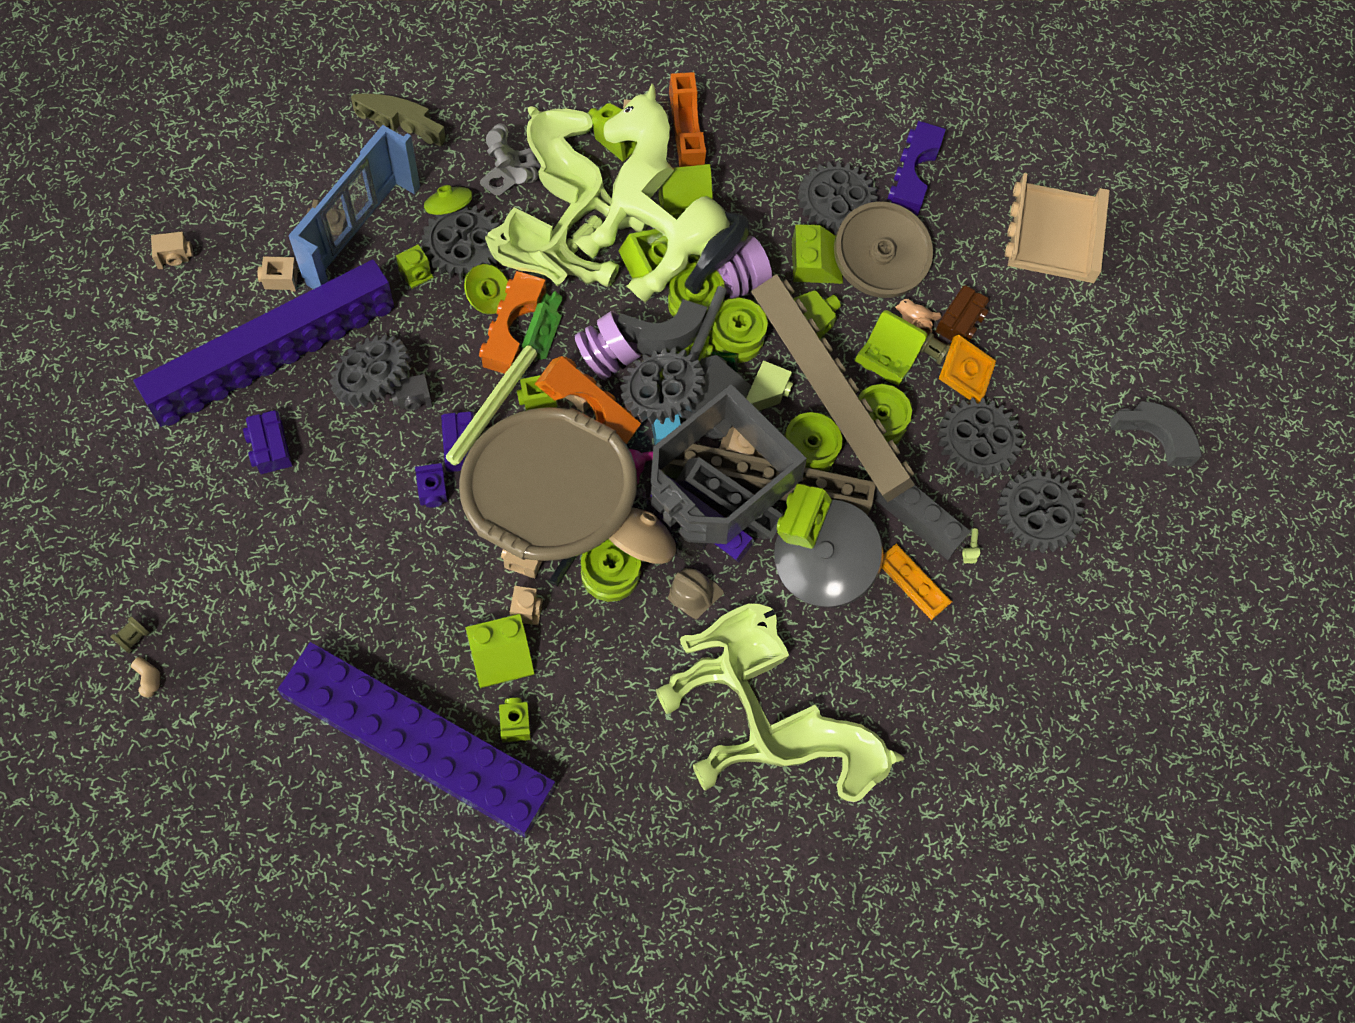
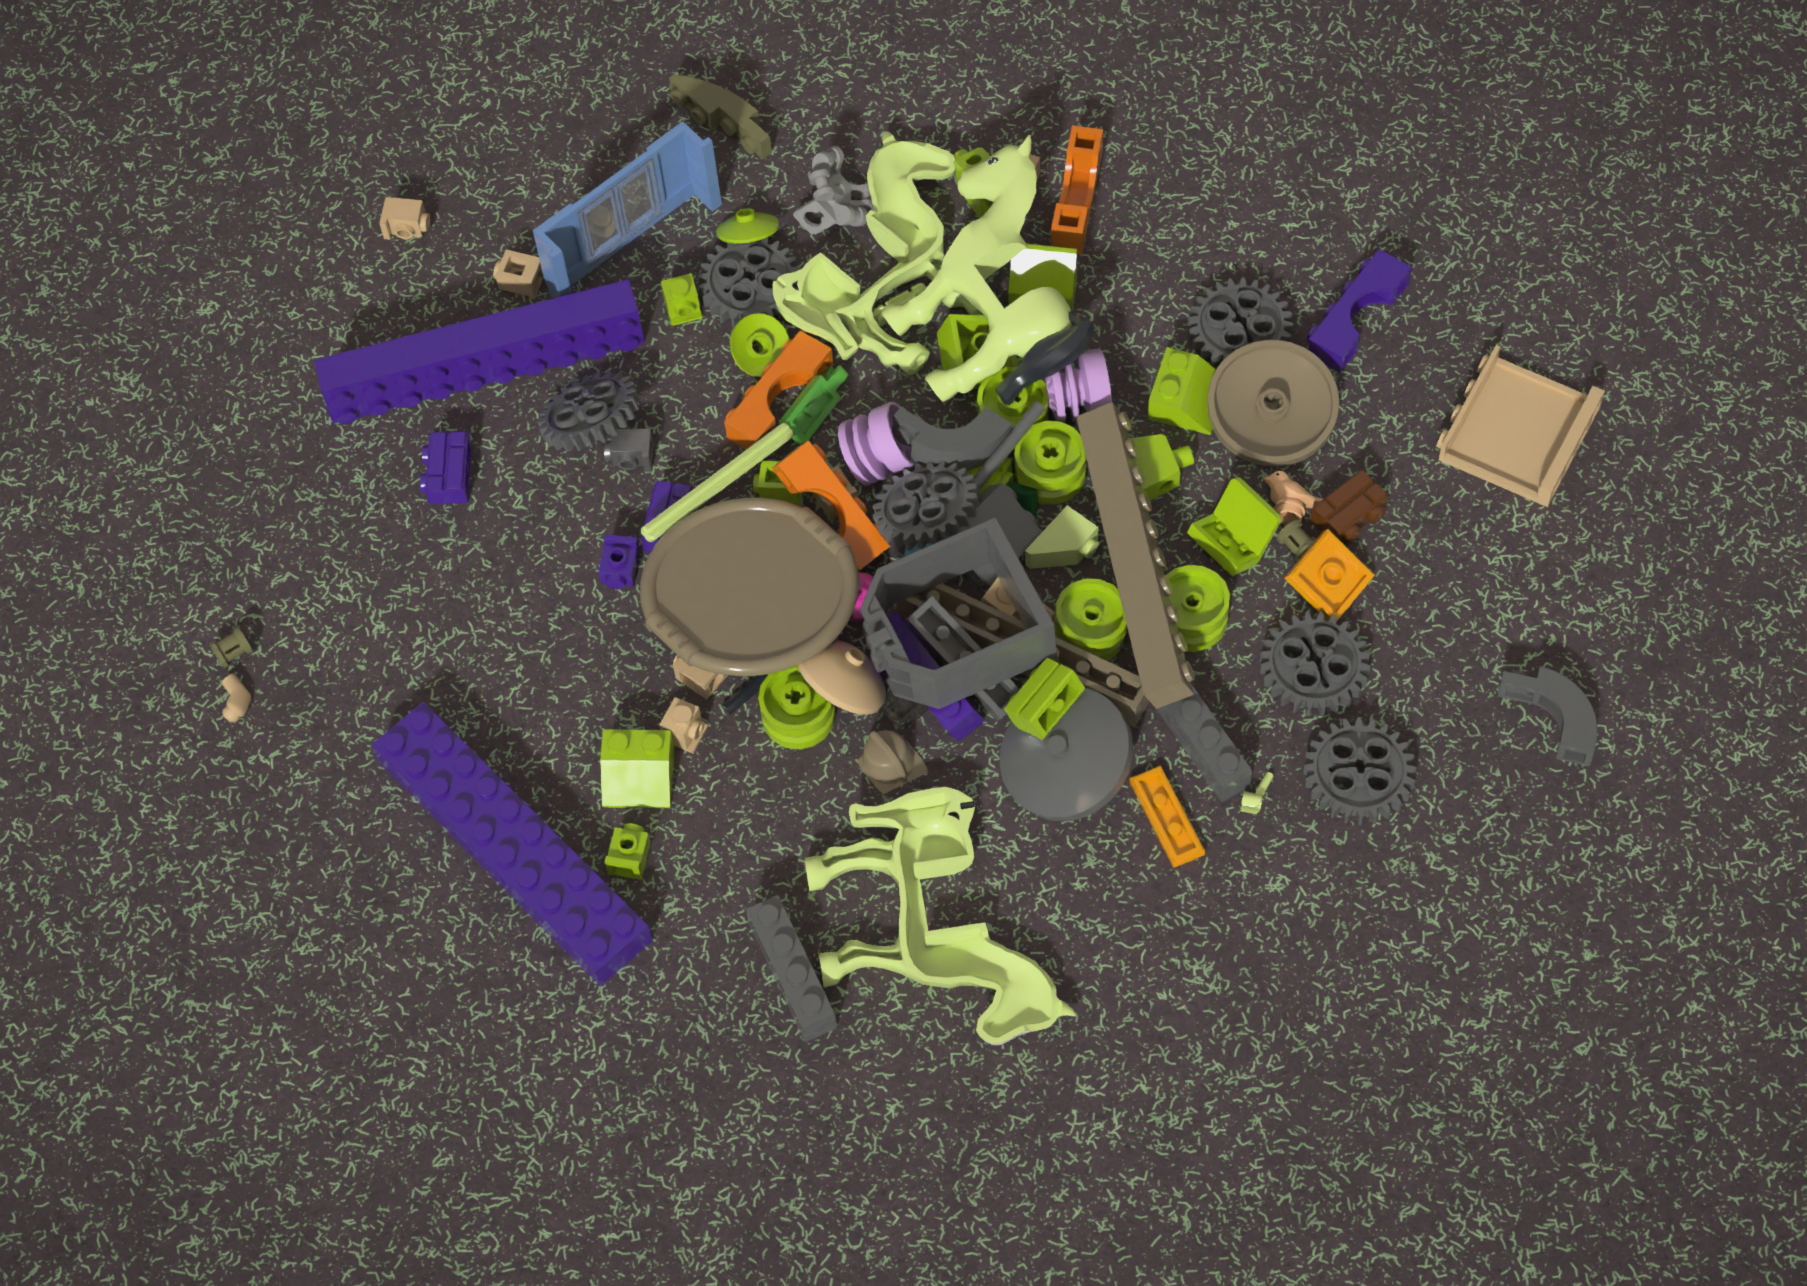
camera: 30 degrees right, 5 degrees down
none -> dark grey brick [746,895,837,1042]

